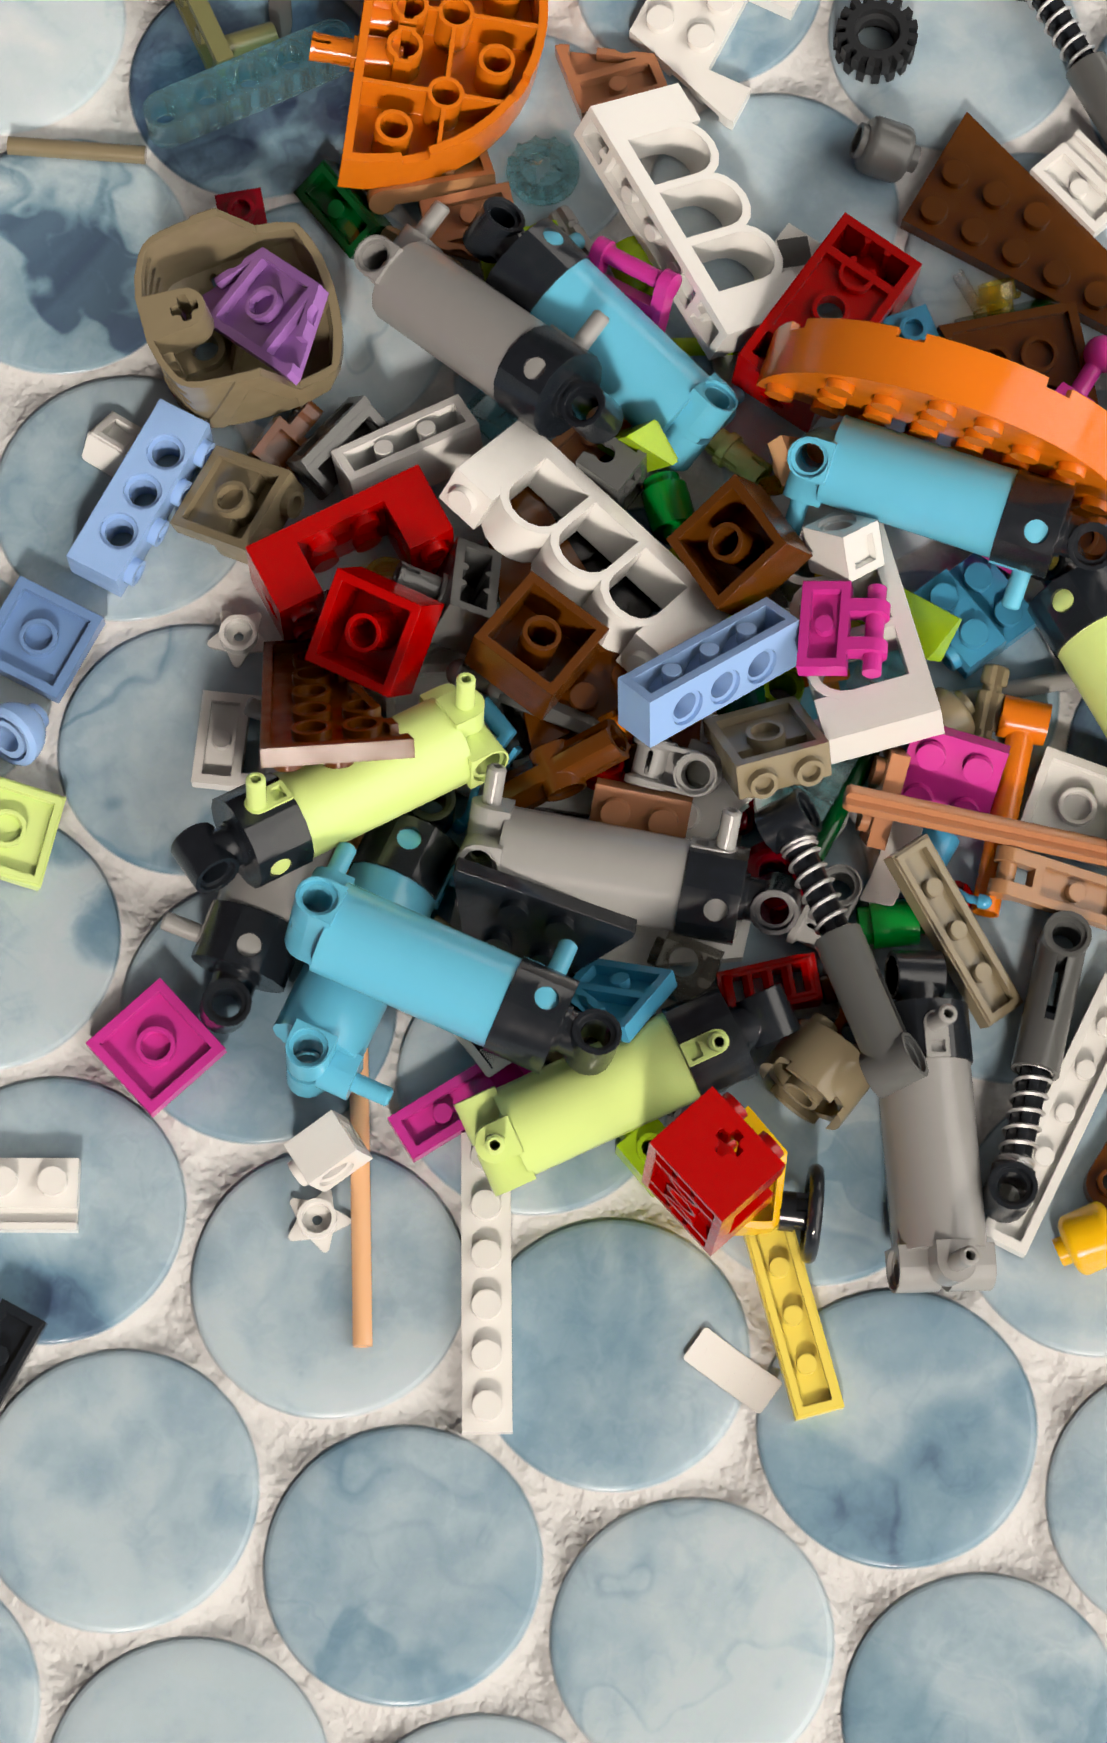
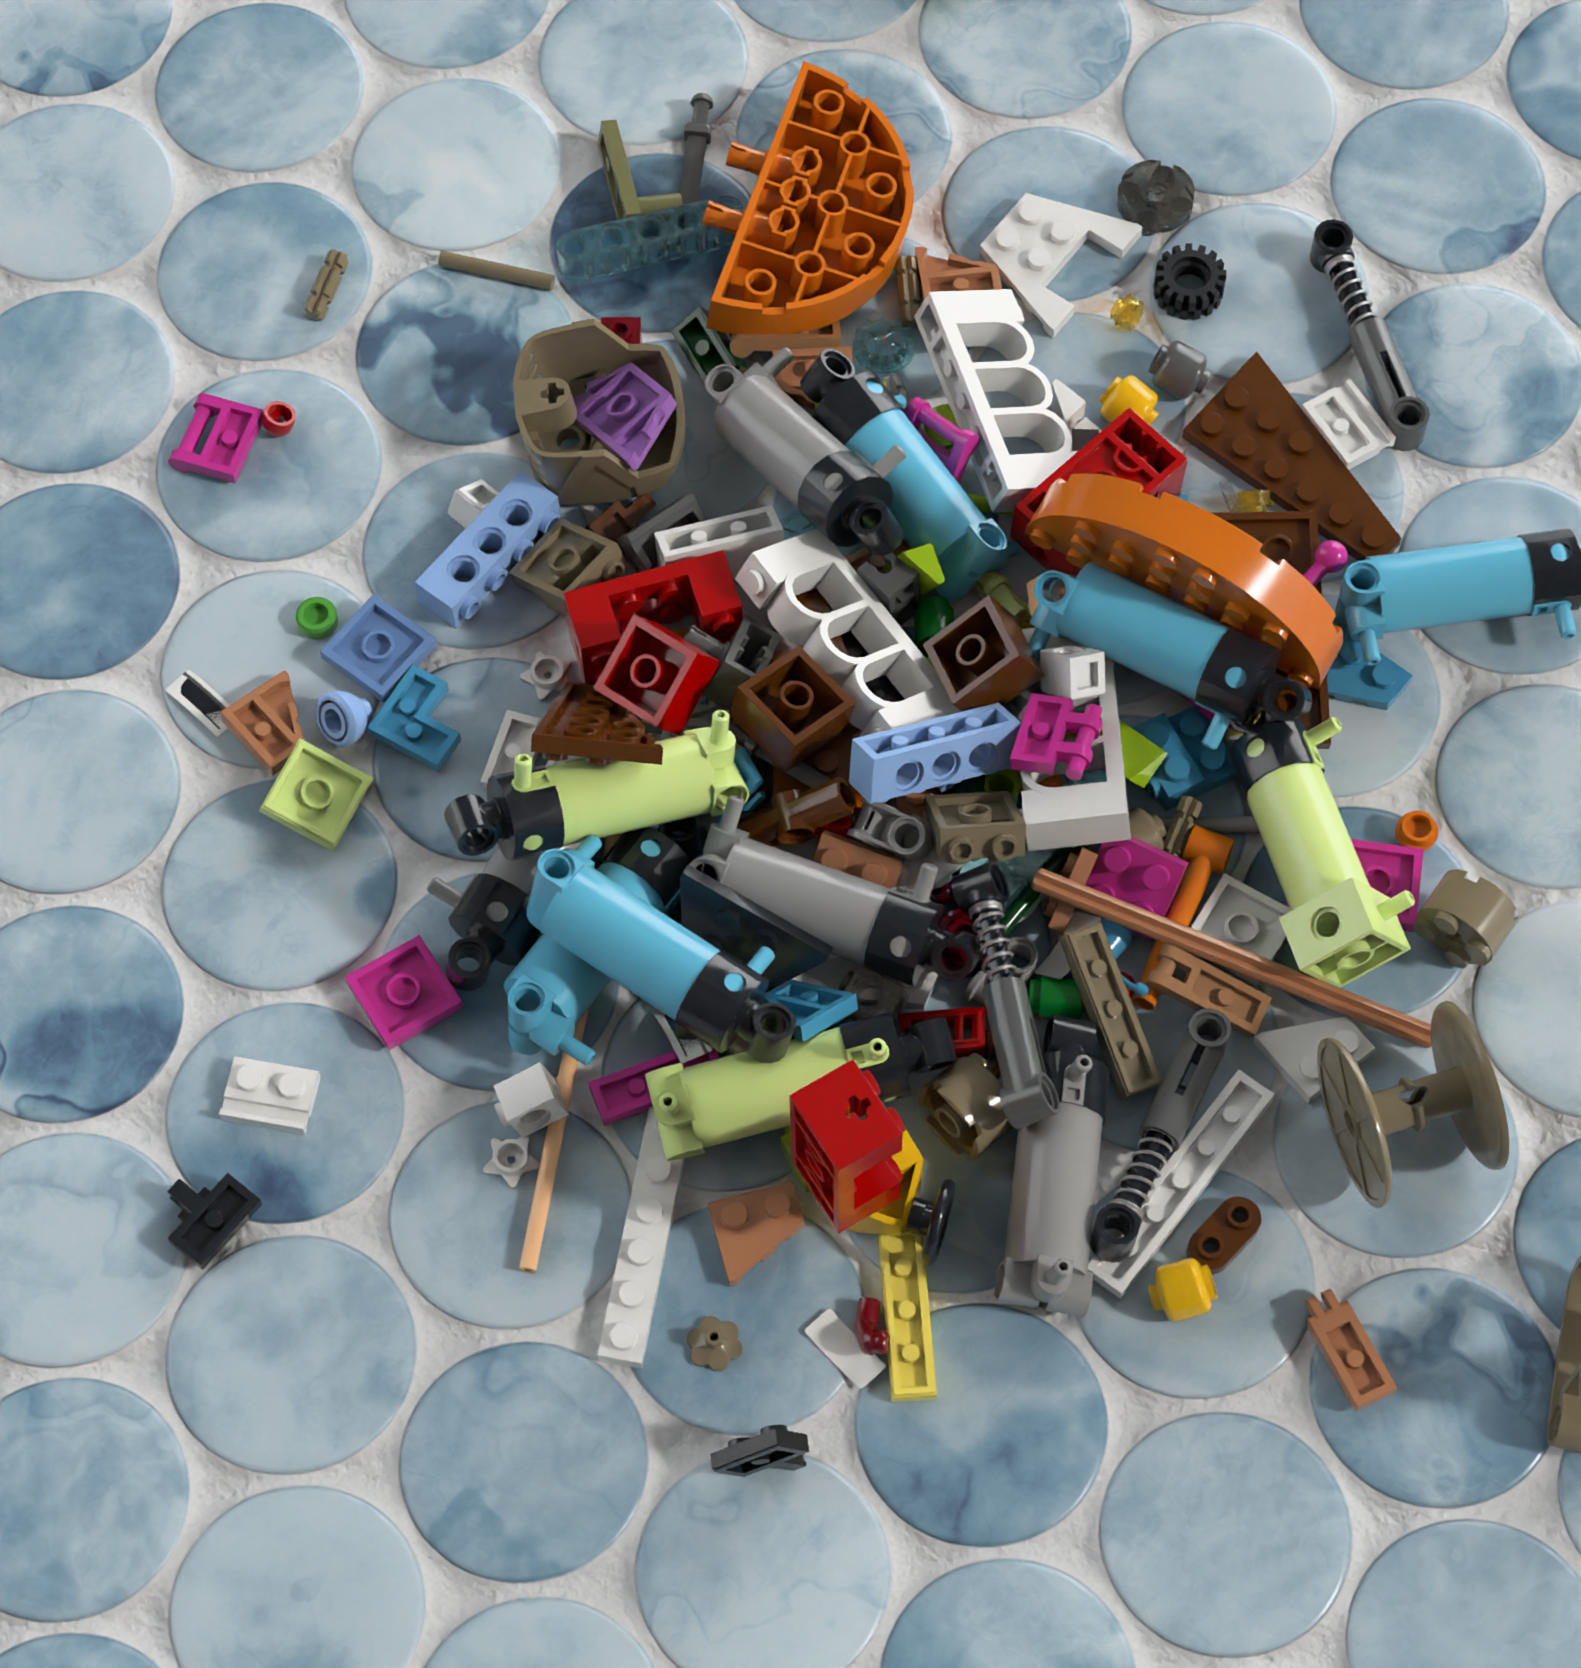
camera: 15 degrees right, 10 degrees down
none -> dark azure plate [367,664,461,773]
none -> dark tan plant [687,1316,742,1372]
none -> nougat wing [708,1181,804,1287]
none -> black hinge [710,1425,809,1477]
none -> dark red arm [854,1297,890,1356]
none -> dark tan axle [896,255,920,328]
none -> white slope [1050,379,1086,430]
none -> yellow head [1098,375,1160,425]
none -> clear yellow plate [1110,293,1144,331]

